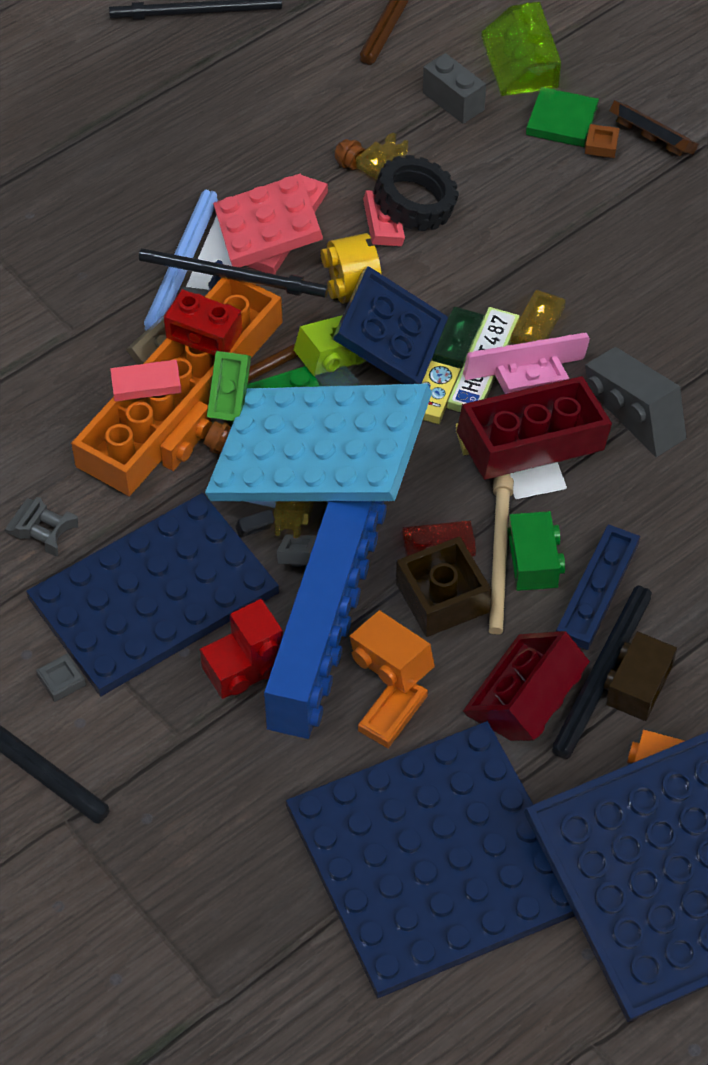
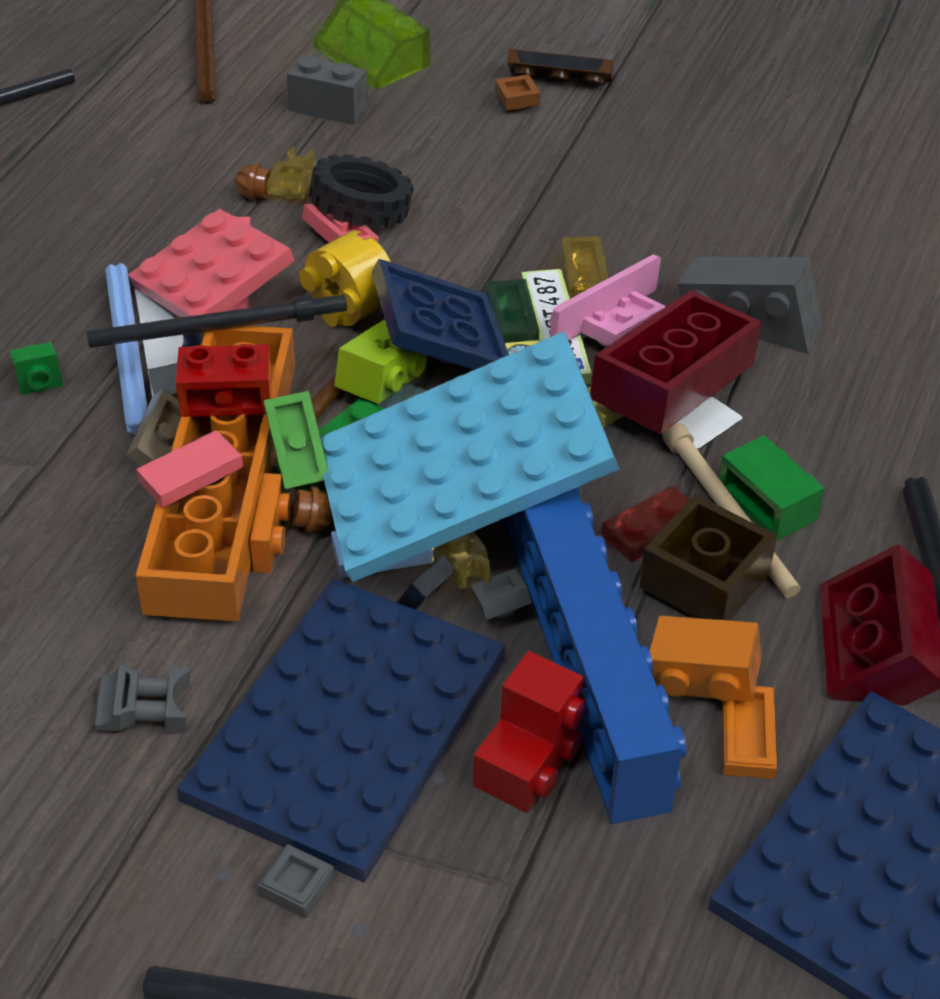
camera: 30 degrees left, 10 degrees down
green tile [526,87,599,147] -> none
dark blue plate [556,524,640,650] -> none
none -> green bracket [10,342,63,395]

